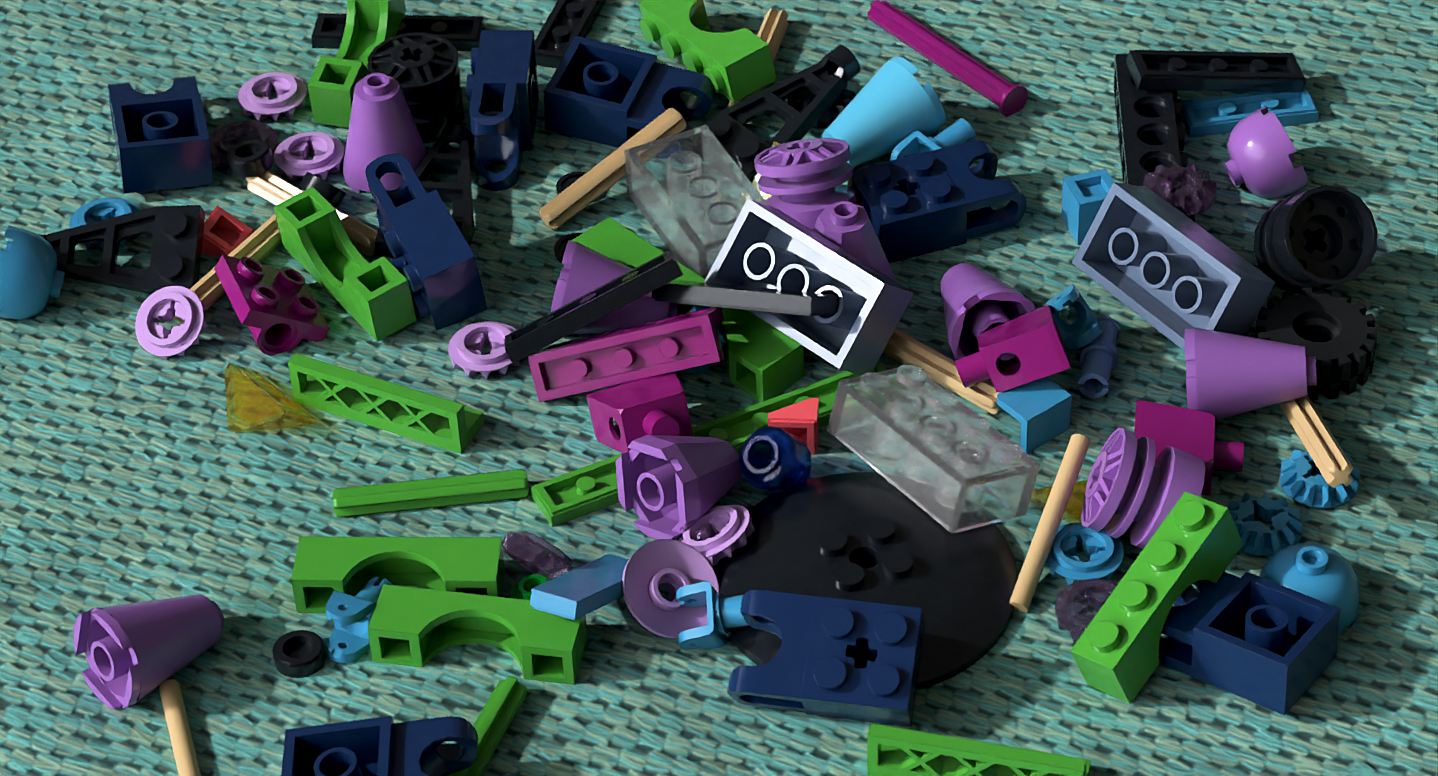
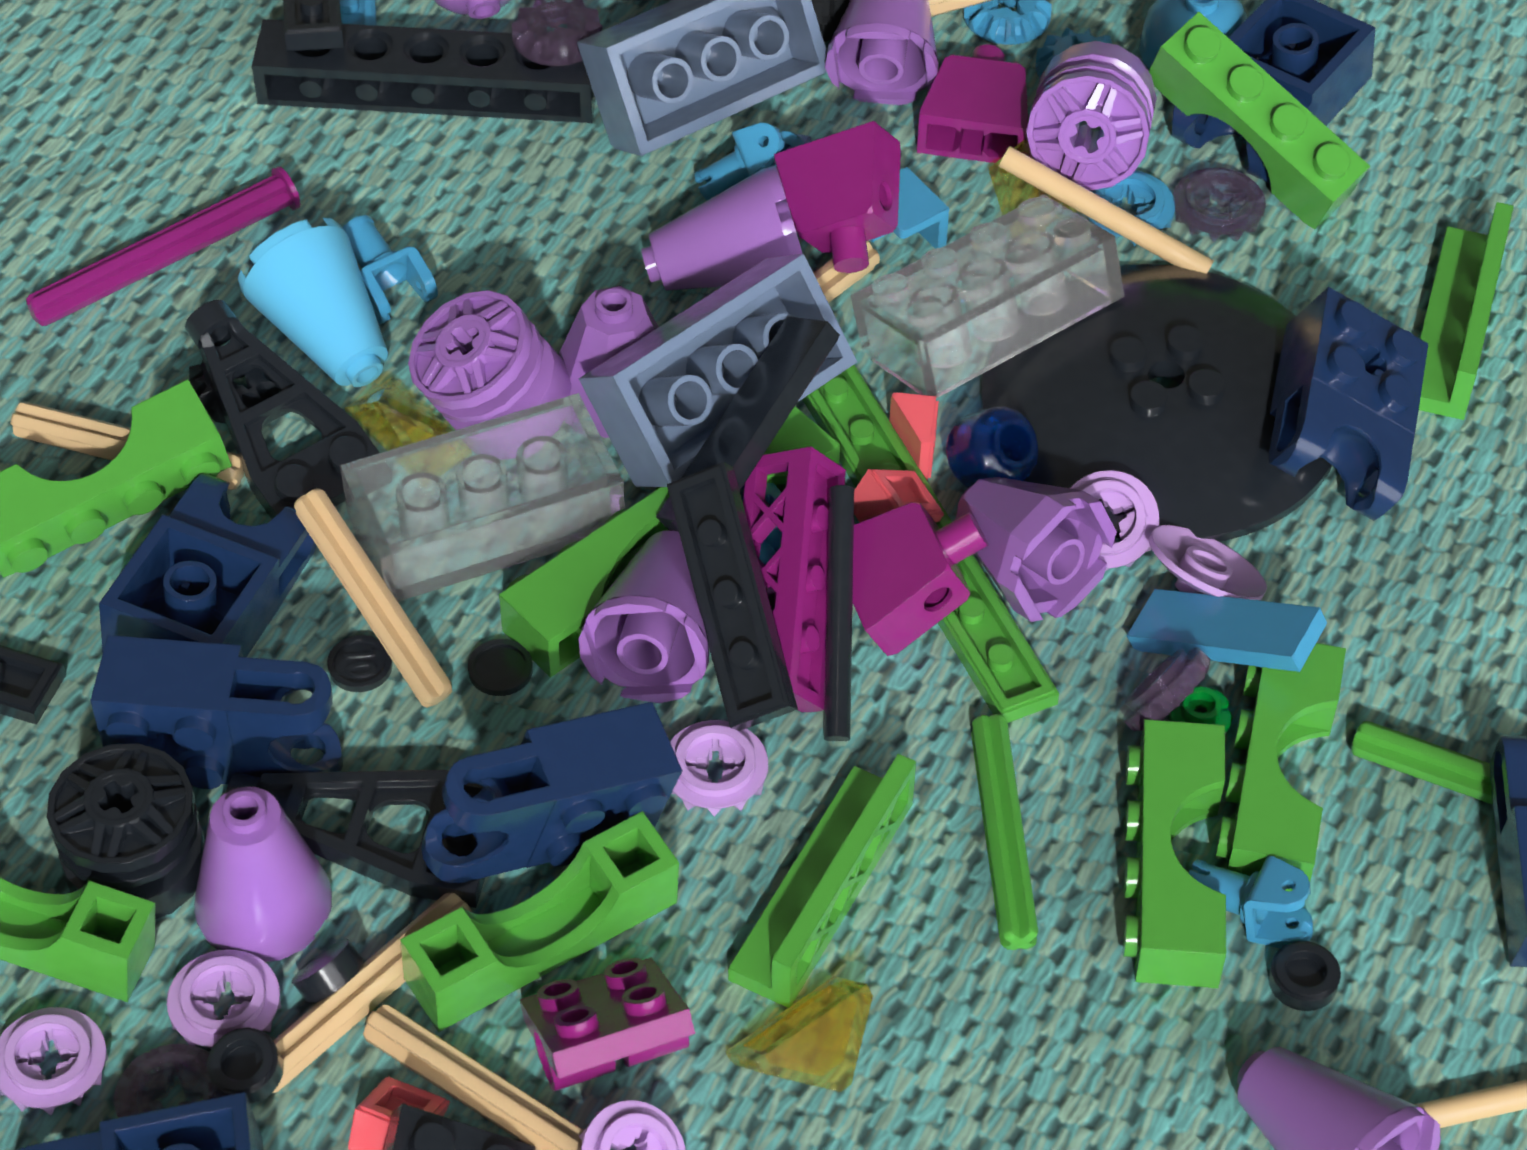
camera: 90 degrees left, 10 degrees up
dark azure piece [676,581,749,650] -> none
dark blue brick [848,140,1027,263] -> none
dark azure panel [1061,169,1114,245] -> none
none -> black bar [824,485,855,741]
none -> coral slope [854,469,944,522]

